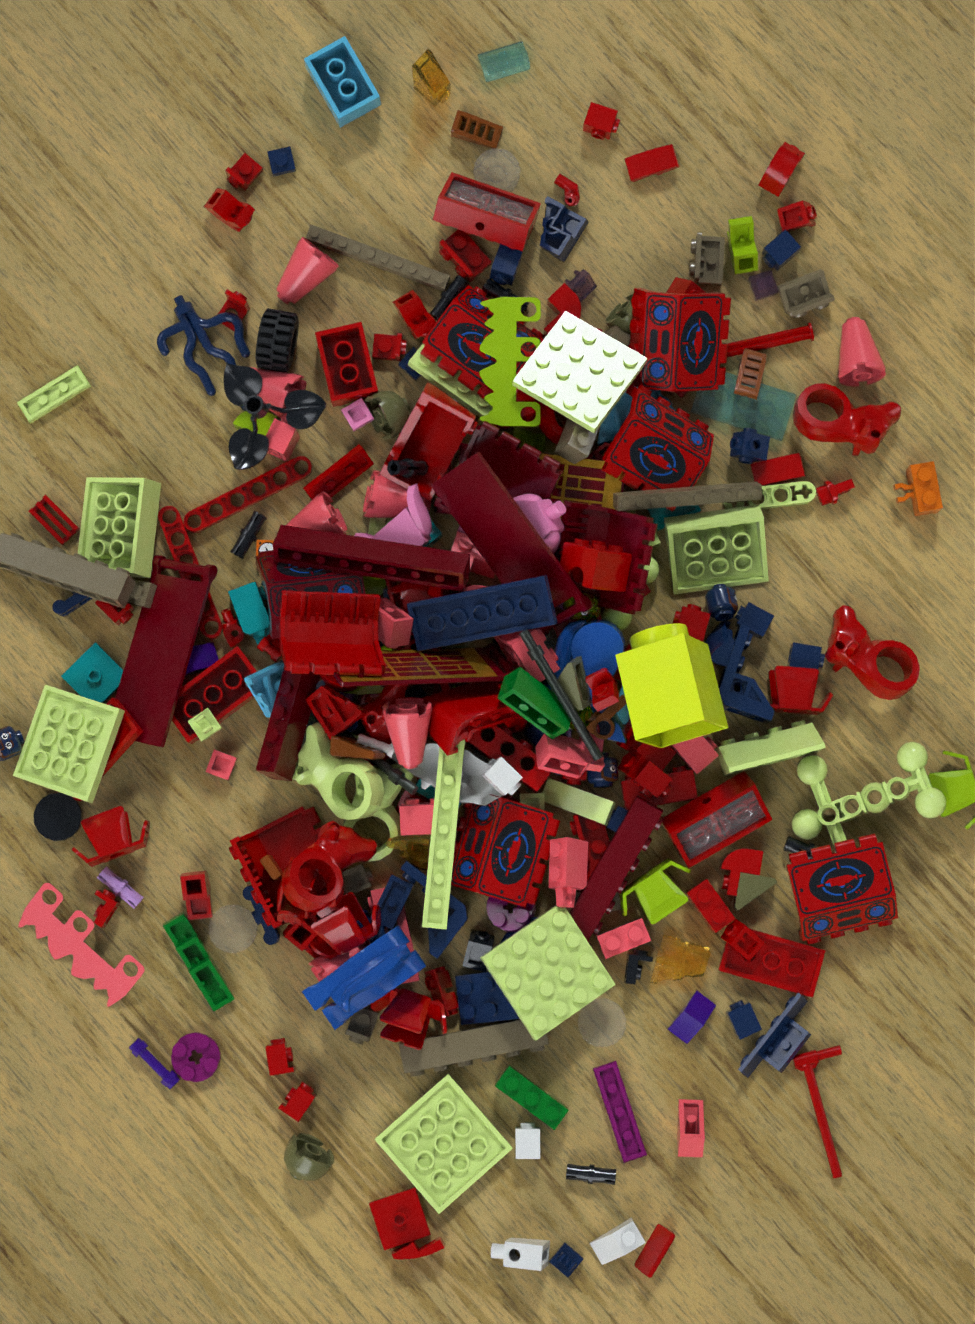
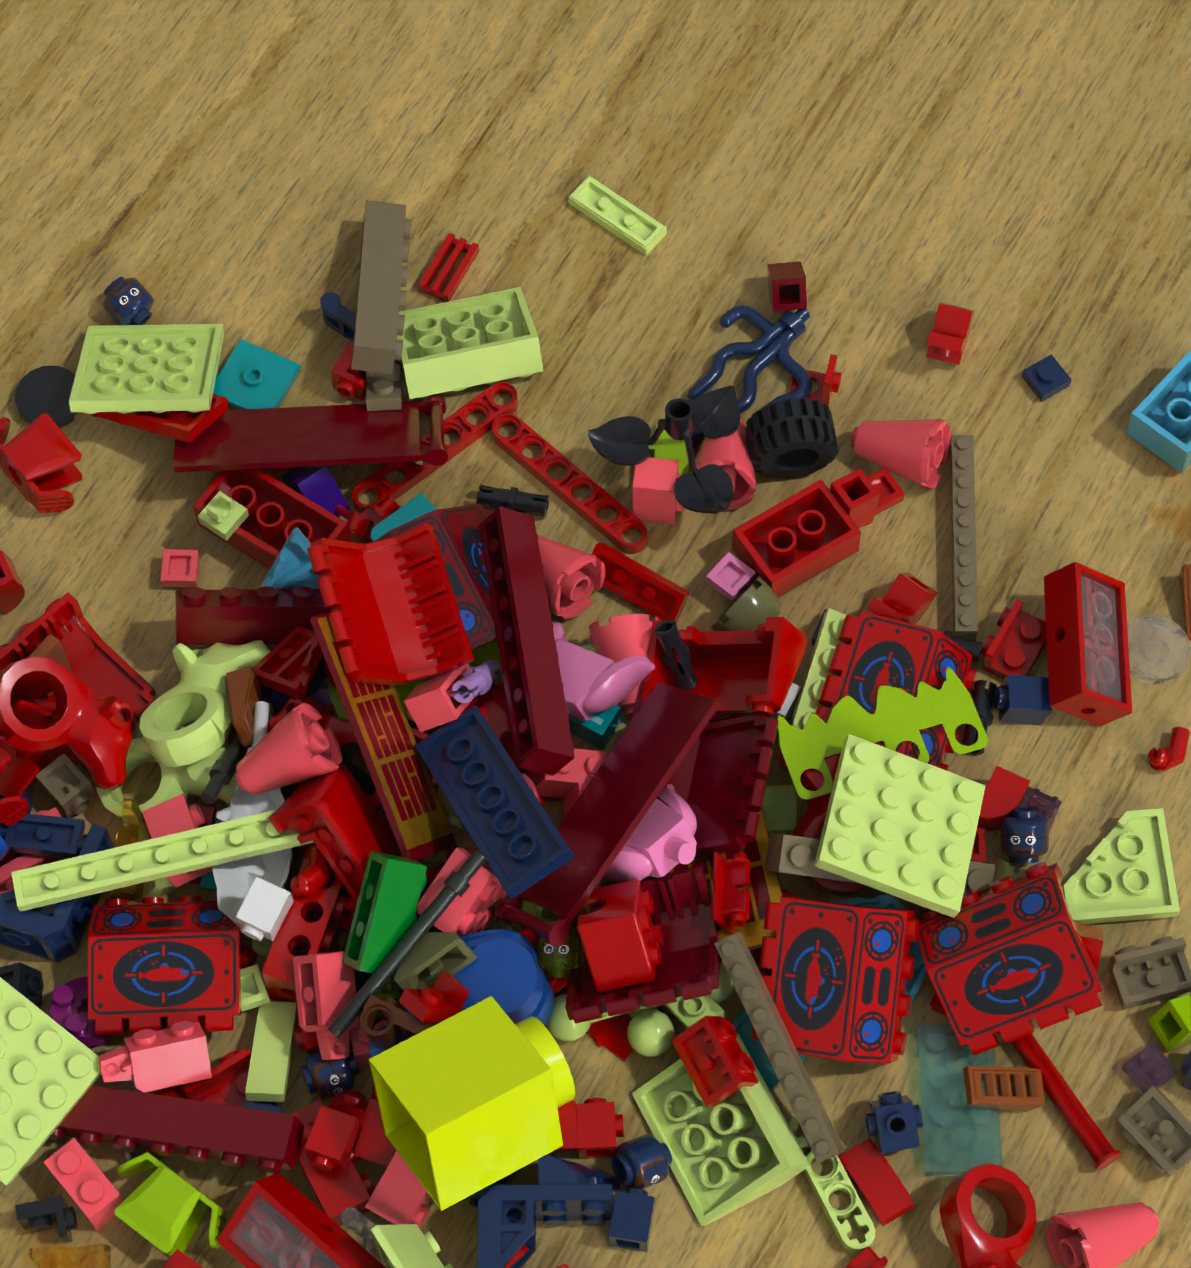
camera: 70 degrees right, 20 degrees down
red bracket [225,153,263,191] -> none
red bracket [372,333,407,361] -> none
dark blue slope [540,196,589,262] -> none
none -> red arm [291,846,330,896]
none -> red hand [335,505,370,537]
none -> clear arm [341,1207,378,1253]
none -> lavender pin [452,659,502,703]
none -> red bracket [671,1015,758,1107]
none -> red hinge [710,852,751,935]
none -> dark red brick [767,261,807,312]
none -> red brick [830,468,905,528]
none -> dark blue head [1000,807,1049,863]
none -> yellowish green plate [1063,808,1180,924]

